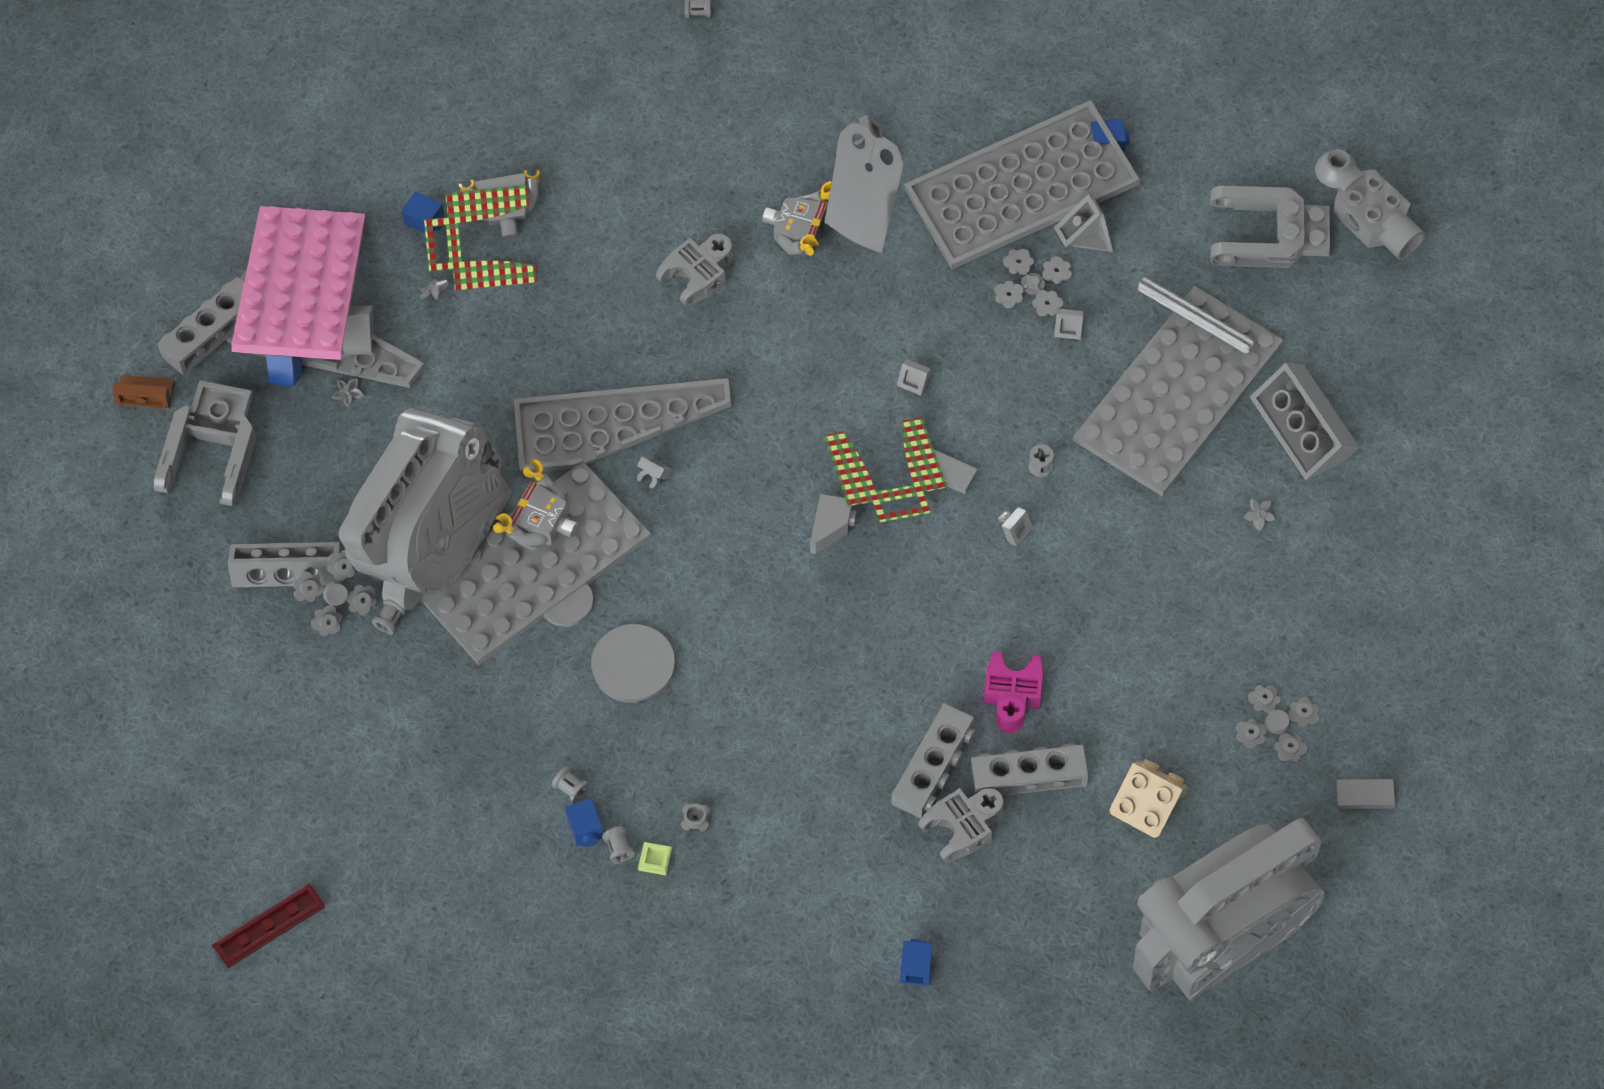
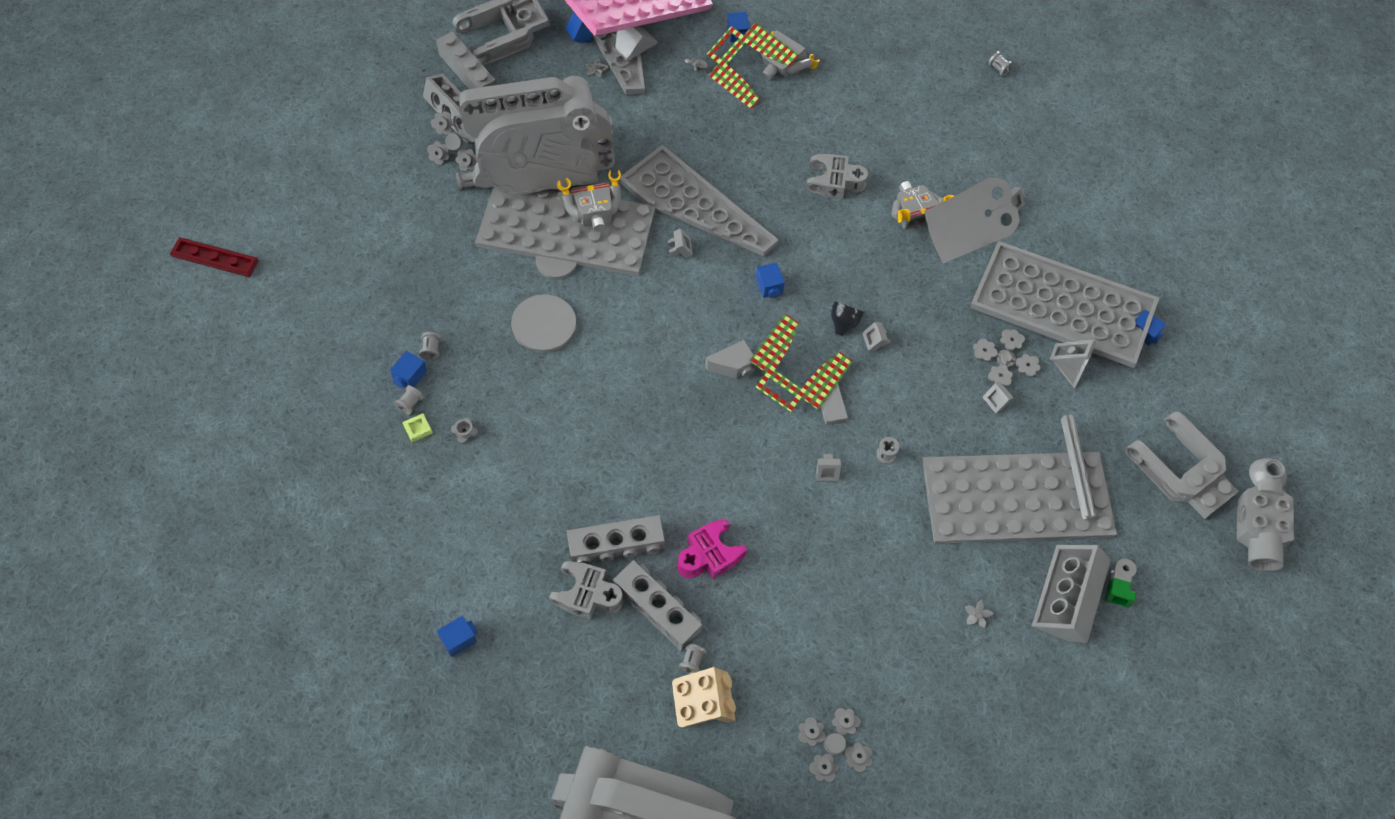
camera: 45 degrees right, 0 degrees up
none -> light grey brick [436,31,496,102]
none -> light grey bush [679,644,706,674]
none -> blue brick [755,262,785,298]
none -> black helmet [831,301,864,336]
none -> leg [1105,559,1136,608]

